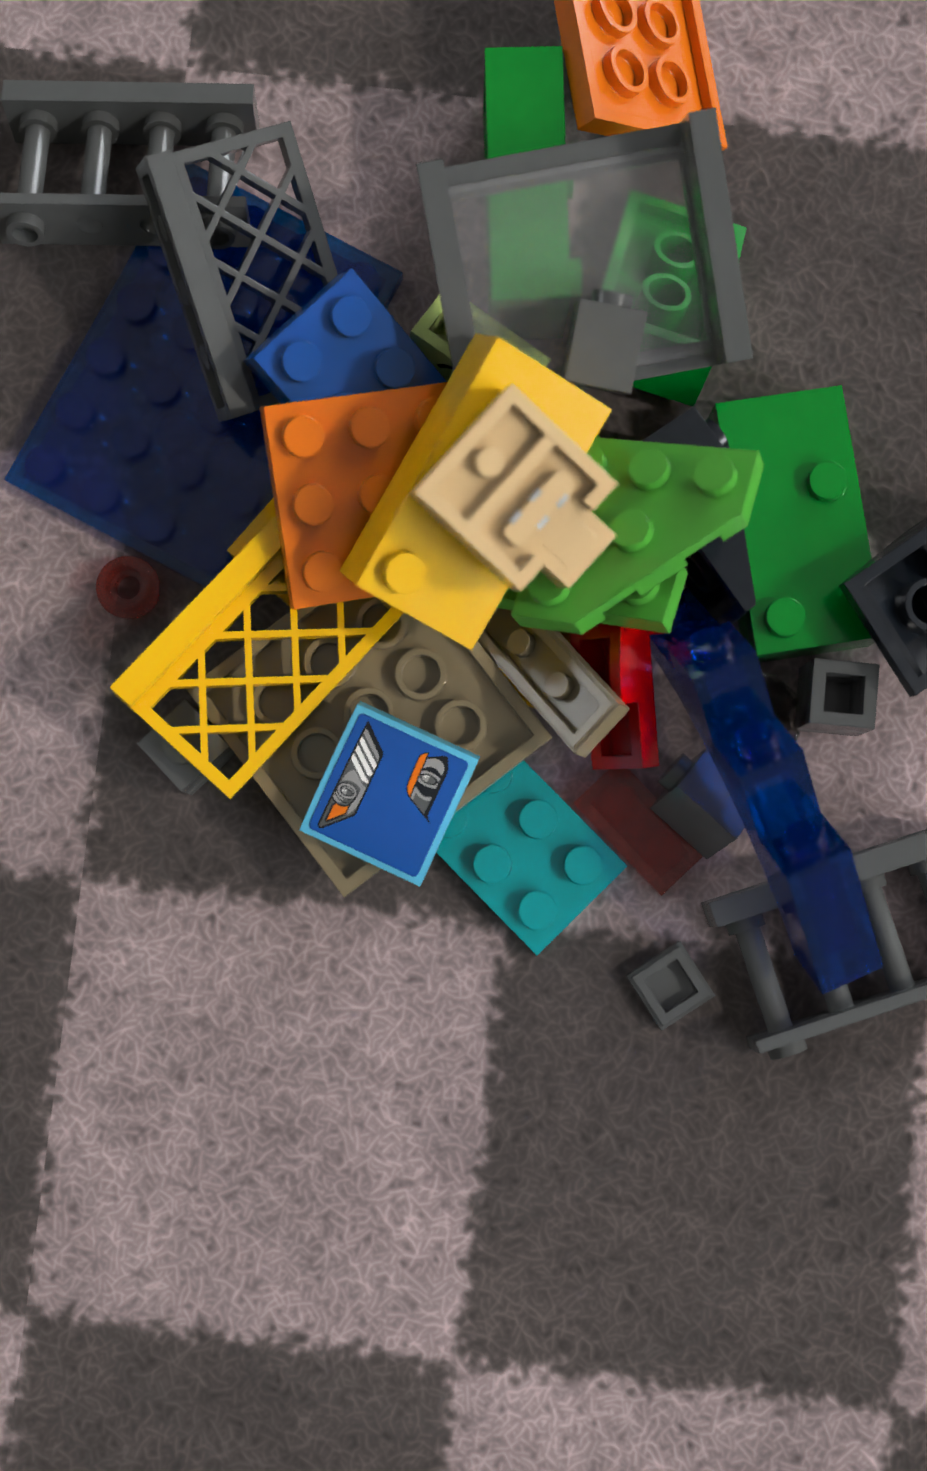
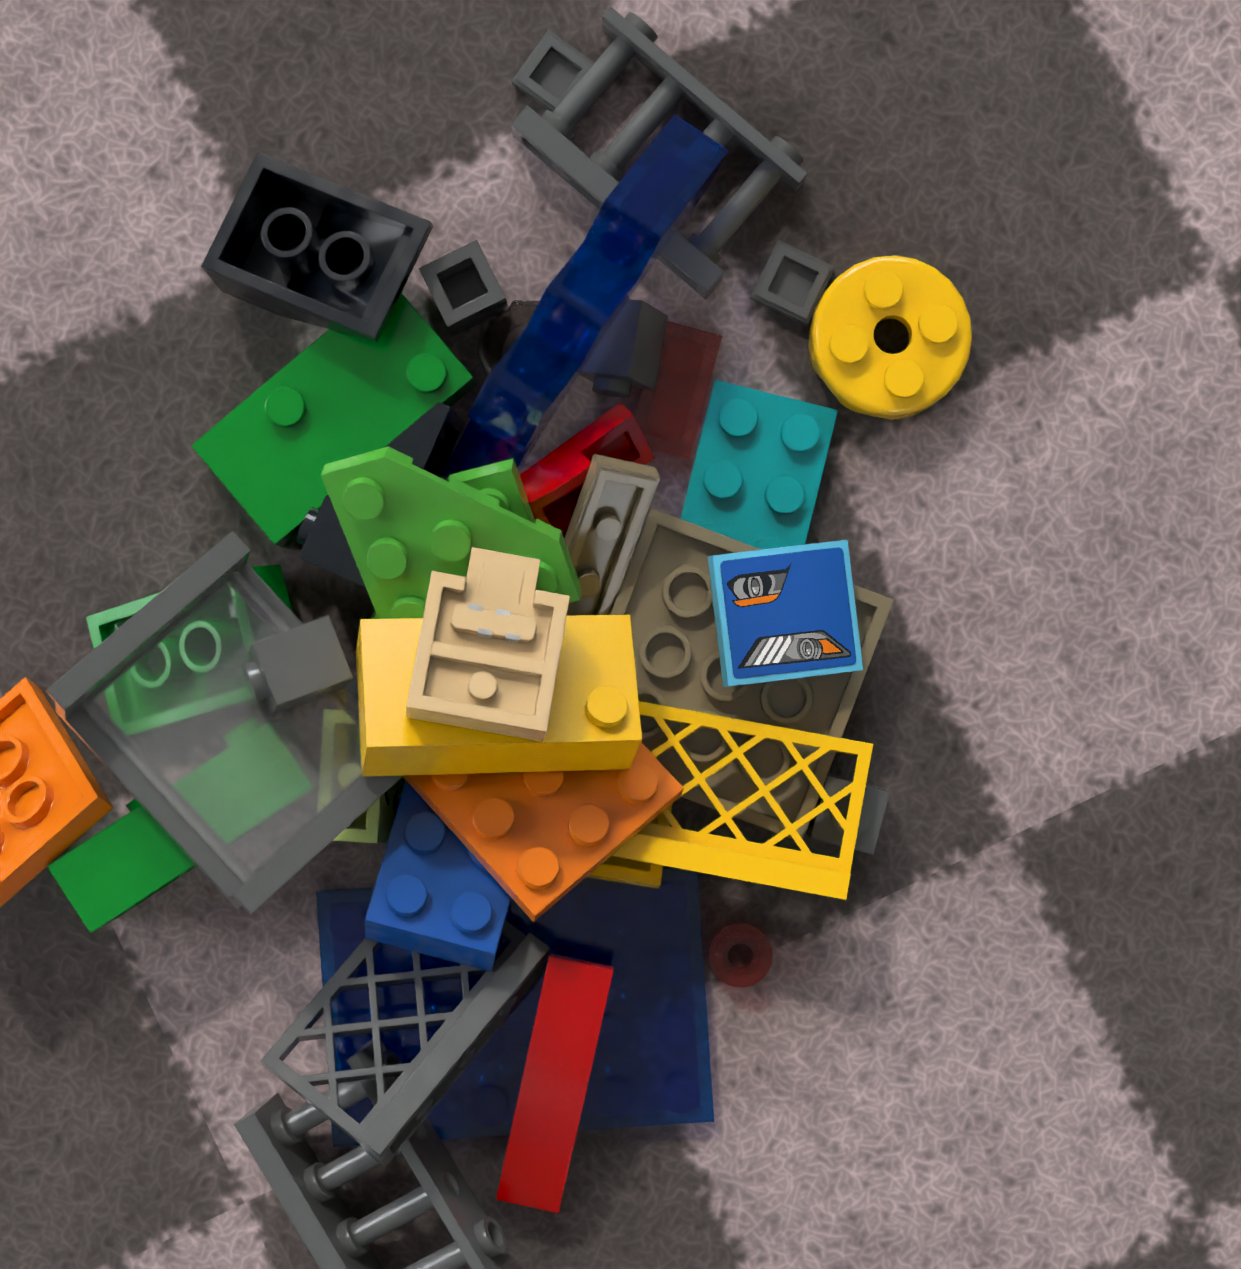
camera: 120 degrees left, 5 degrees up
none -> red slope [496,953,614,1213]
none -> yellow plate [808,255,972,420]

